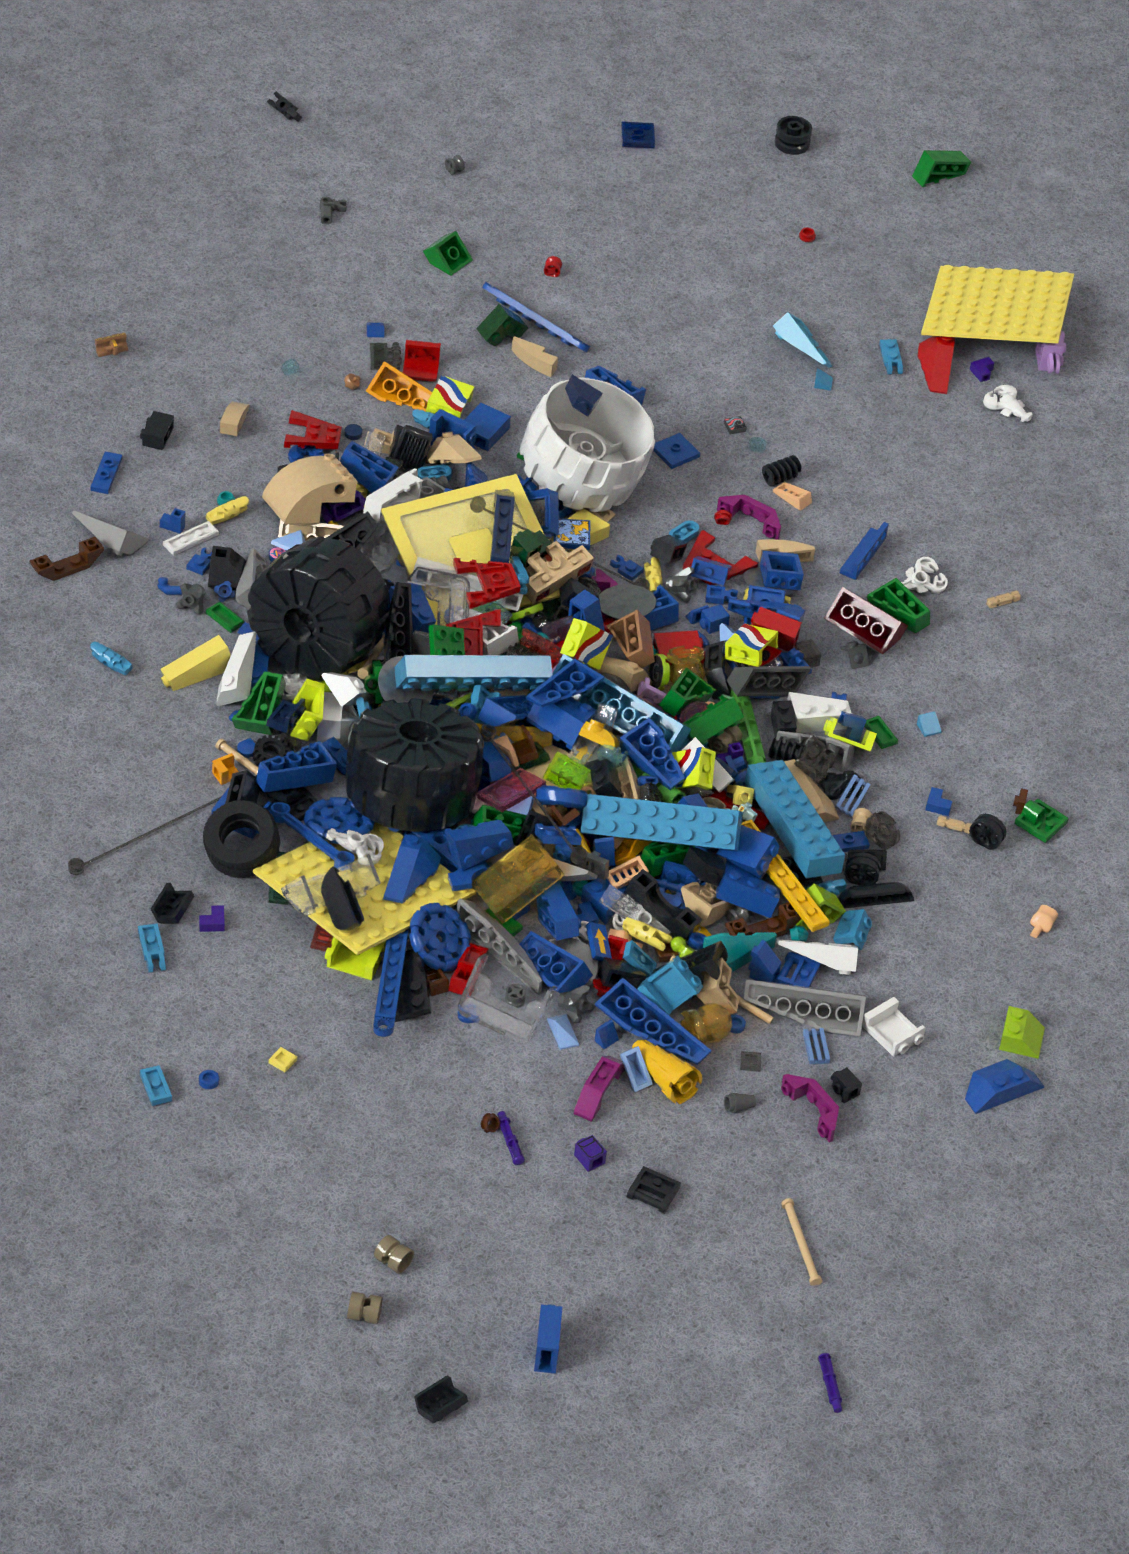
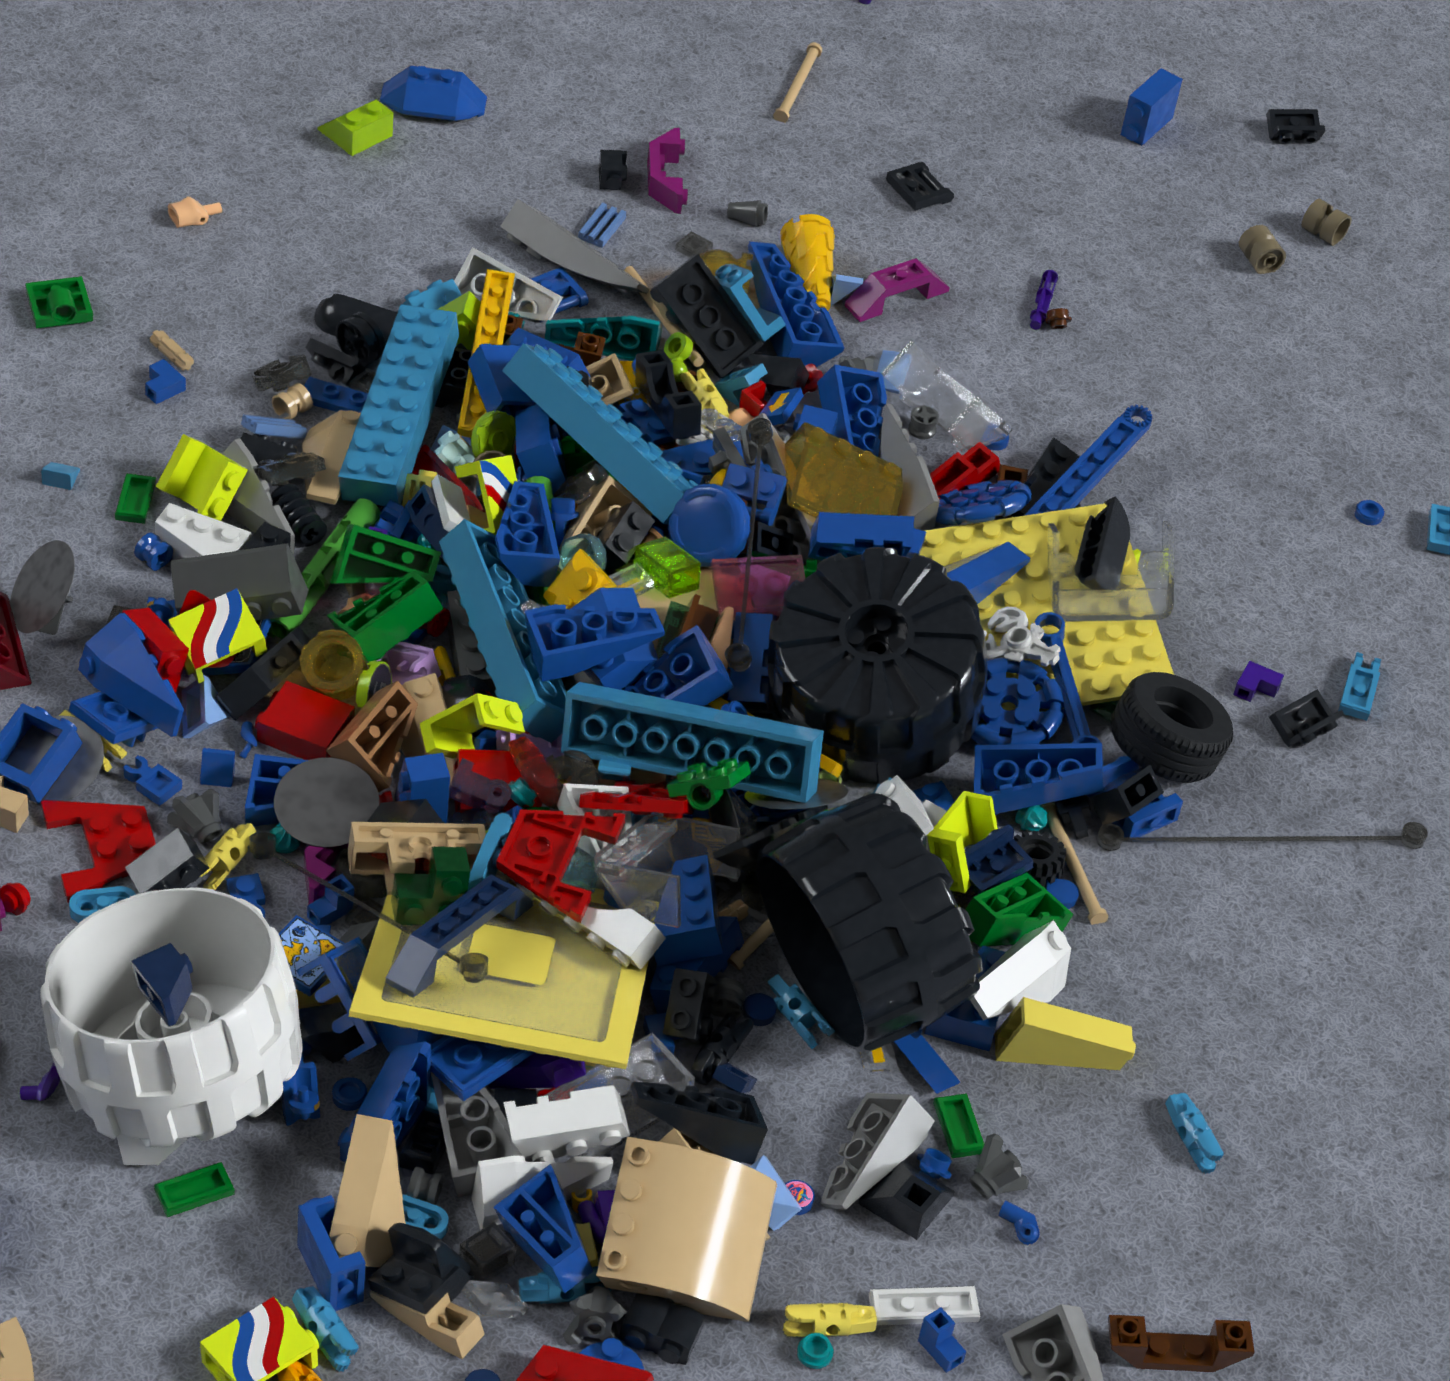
camera: 150 degrees left, 0 degrees up
blue plate [186,547,212,575] -> none
light orange panel [212,753,239,785] -> none
light yellow tile [269,1047,297,1072] -> none
blue brick [464,403,511,451] -> none
dark purple brick [574,1135,607,1172] -> none
blue slope [595,1020,619,1049] -> none
light nougat slope [607,856,649,890] -> none
blue panel [691,556,732,586] -> none
blue brick [699,604,730,634] -> none
blue slope [748,940,781,982] -> none
blue piece [838,711,866,742] -> none
white panel [862,997,926,1057] -> none
black wheel [969,813,1007,850] -> none
reddish brown plate [1013,788,1028,814] -> none

